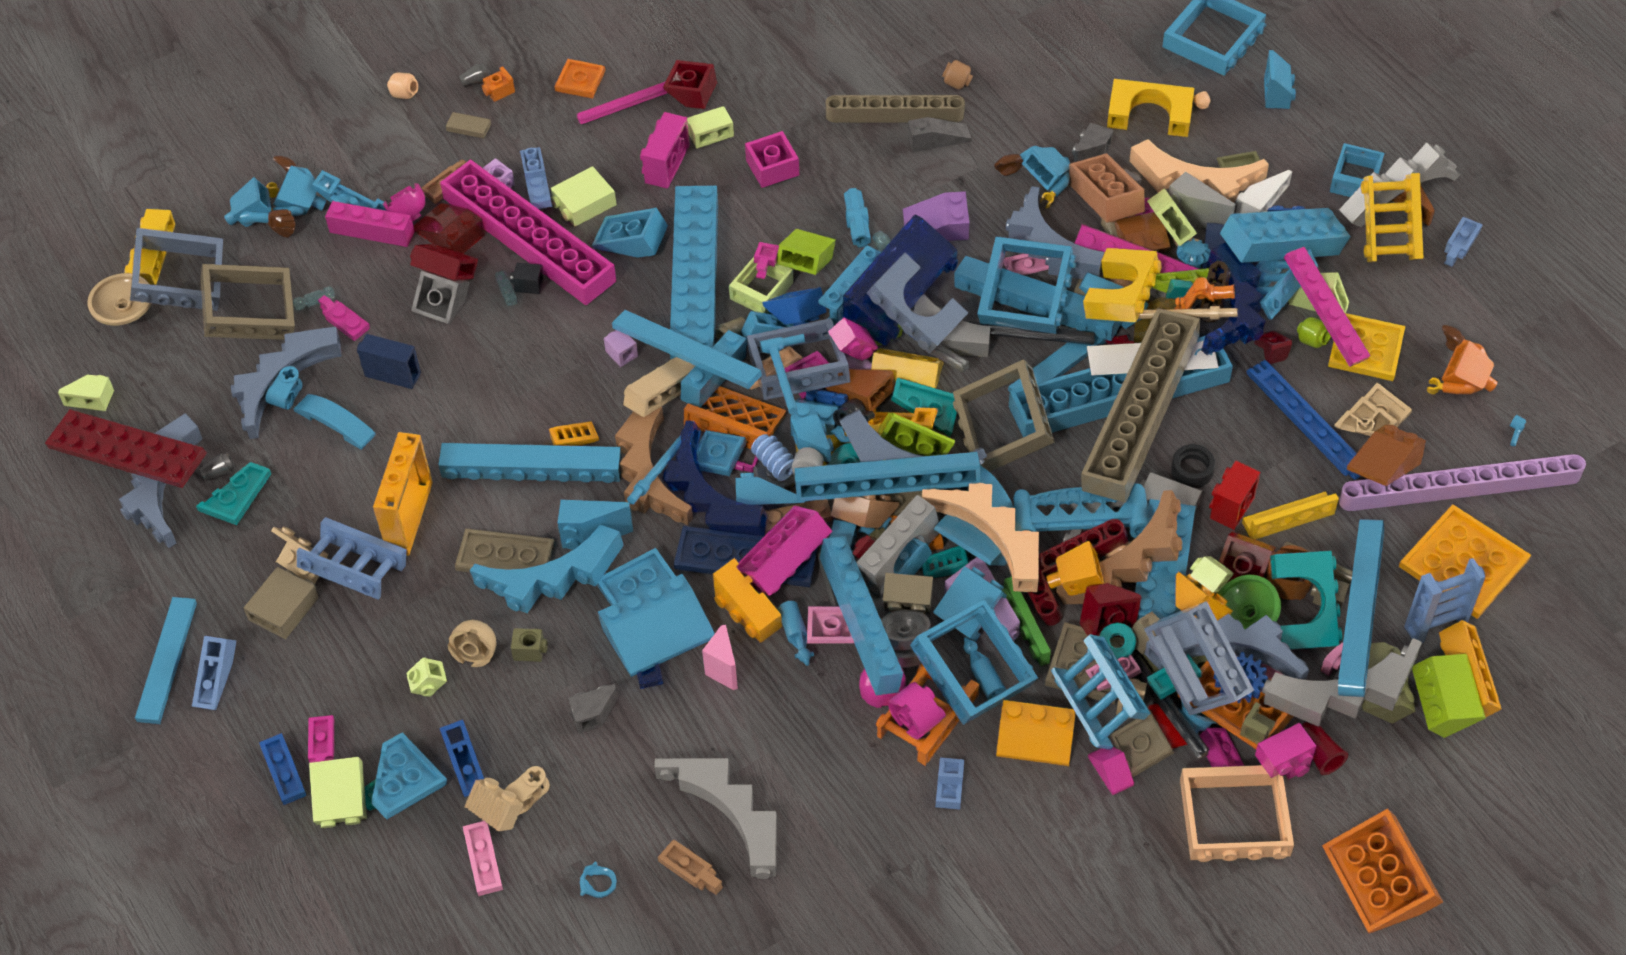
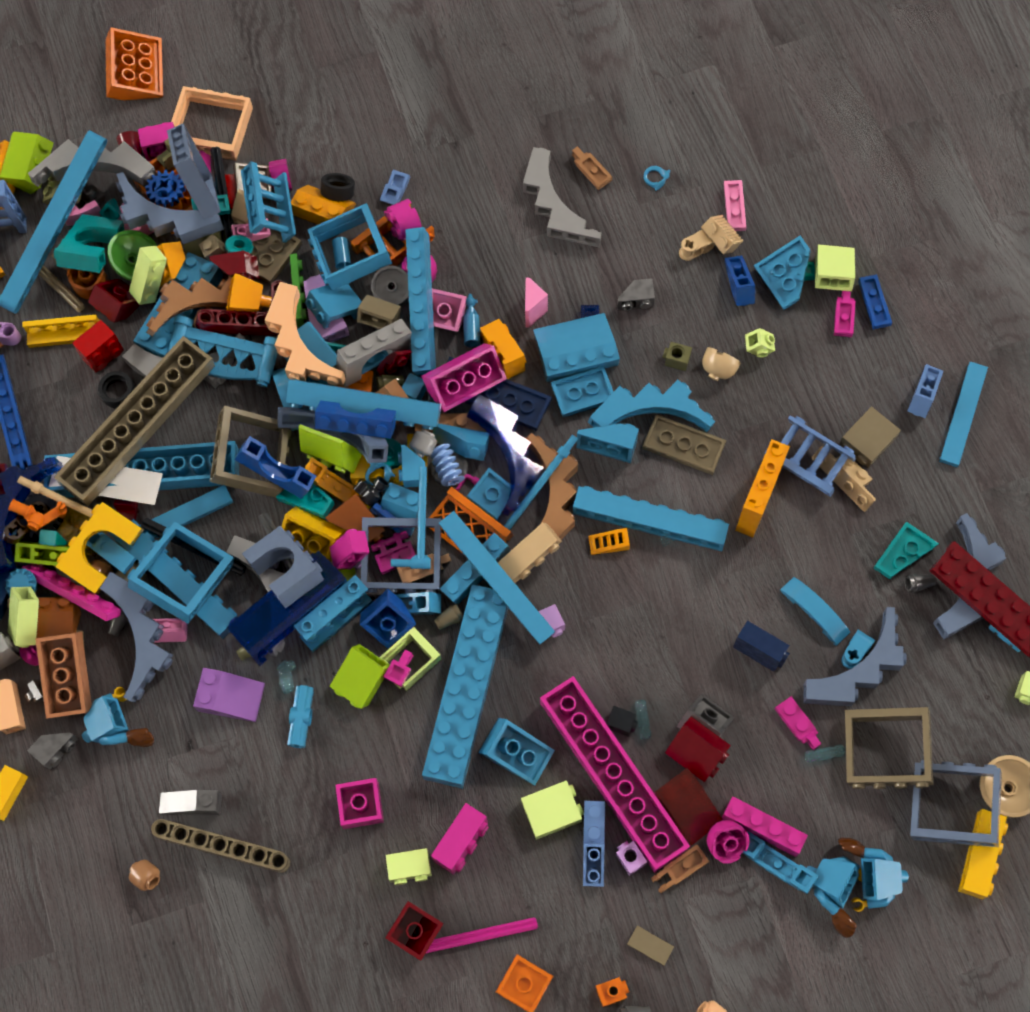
camera: 165 degrees left, 15 degrees up
none -> teal slope [99,198,121,219]
none -> blue arch [234,436,316,499]
none -> blue arch [315,400,396,439]
none -> black tyre [320,173,355,201]

